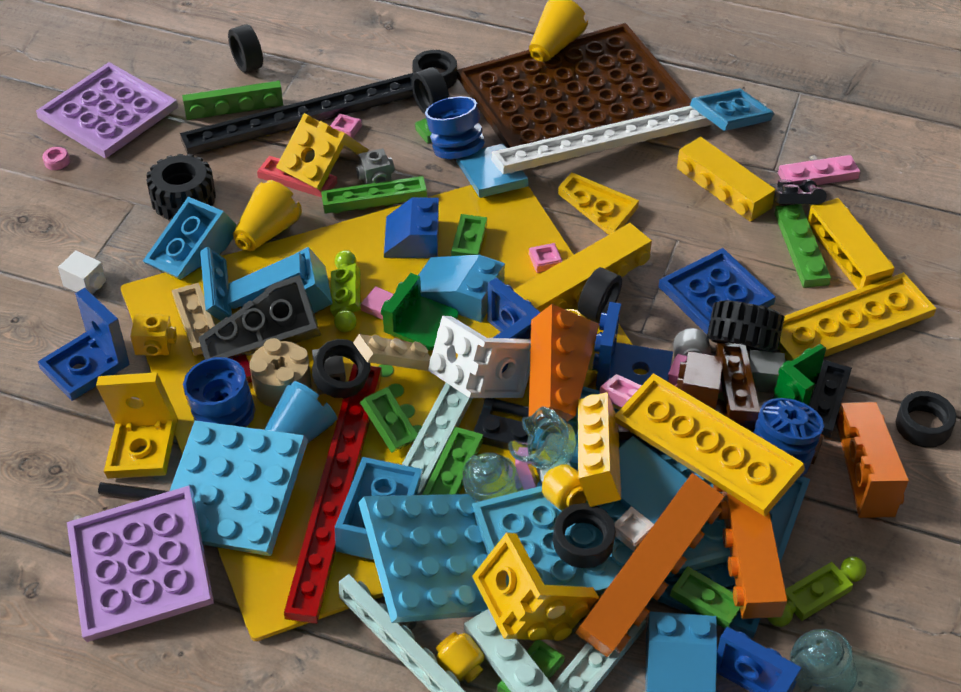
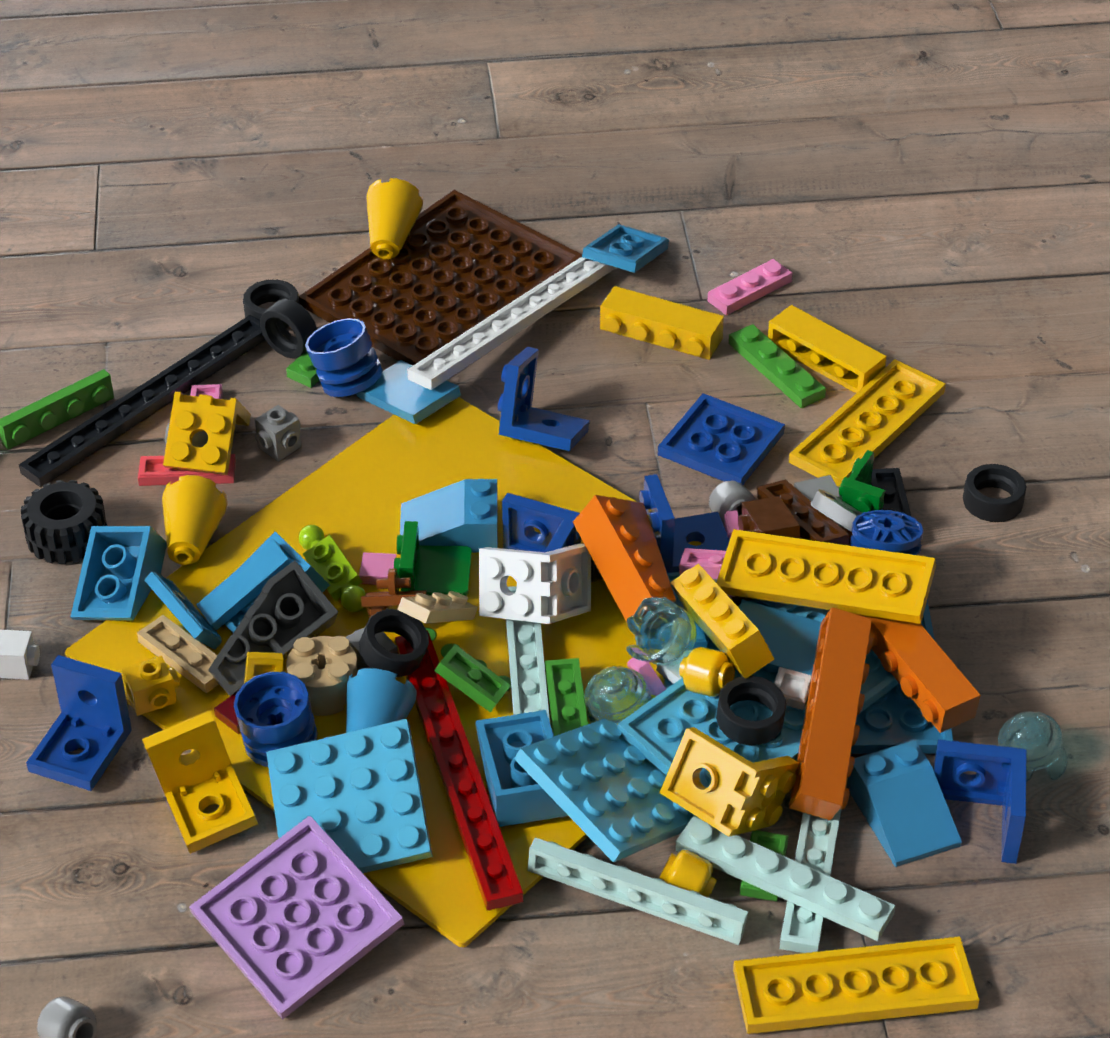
camera: 25 degrees left, 5 degrees down
black piece [98,482,169,500] -> none
black tyre [228,24,263,73] -> none
bright green plate [321,176,427,214] -> none
blue slope [384,197,439,258] -> none
bright green plate [451,214,487,256] -> none
black plate [473,398,539,456] -> none
yellow brick [513,223,652,312] -> none
bright pink tile [529,243,562,273] -> none
yellow wing [558,172,639,235] -> none
black tyre [577,267,622,324] -> none
bright green plate [670,566,740,629] -> none
black tyre [707,300,785,352] -> none
lime plate [767,556,867,627] -> none
black plate [770,179,827,204] -> none
orange wedge [836,402,909,518] -> none
none -> yellow plate [244,652,284,684]
none -> dark orange hips [361,568,427,621]
none -> blue bracket [498,347,590,451]
none -> light grey beam [811,489,862,532]

